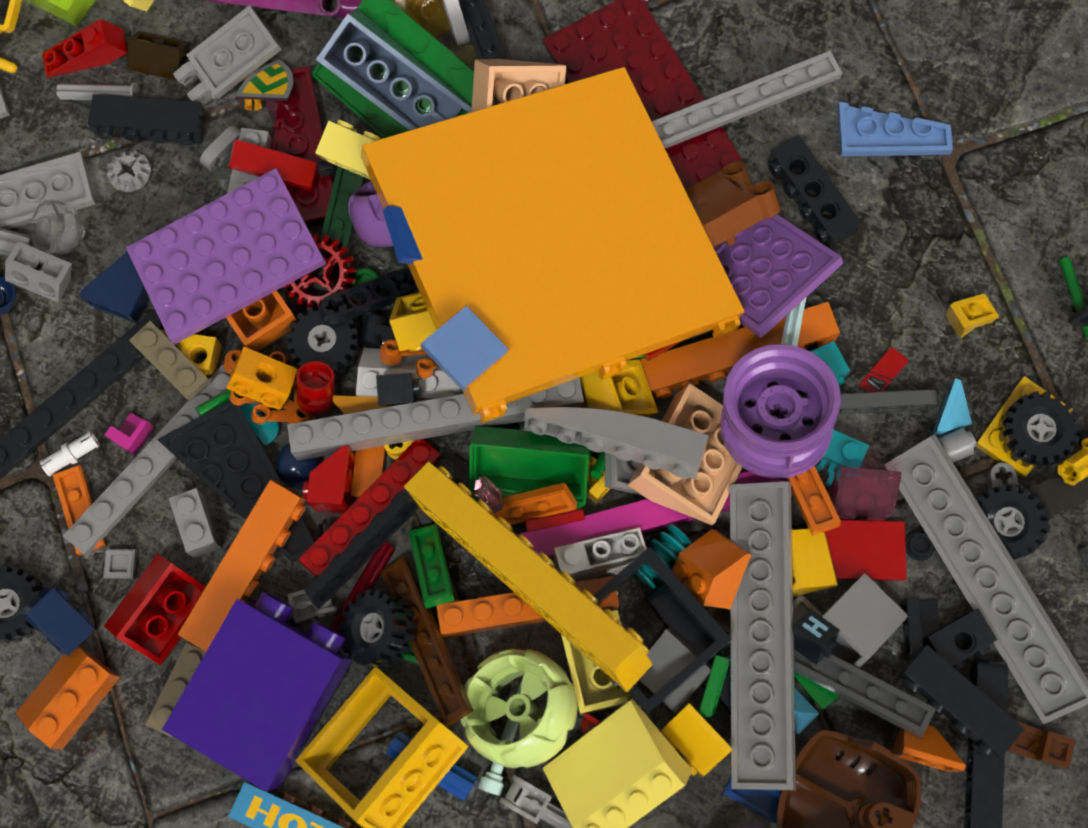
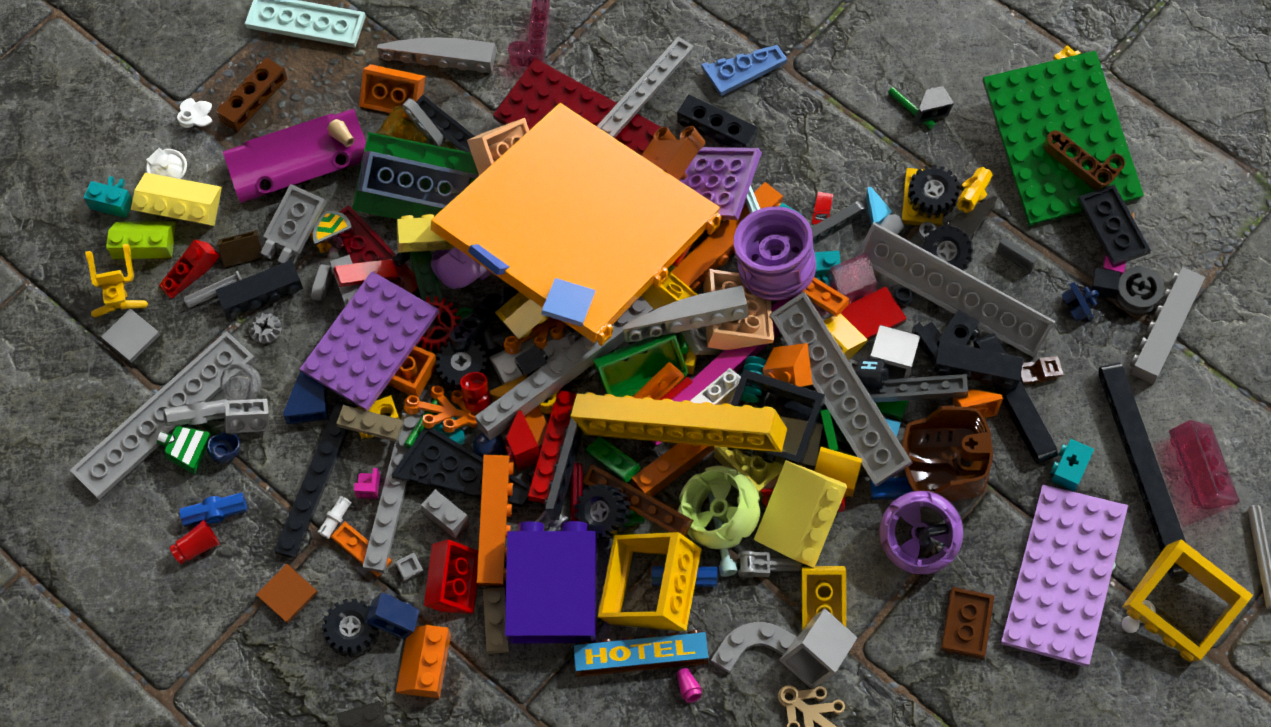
camera: 30 degrees left, 10 degrees down
light orange brick [226,347,297,410] -> none
tile [475,475,503,515] -> none
yellow slope [946,293,999,338] -> none

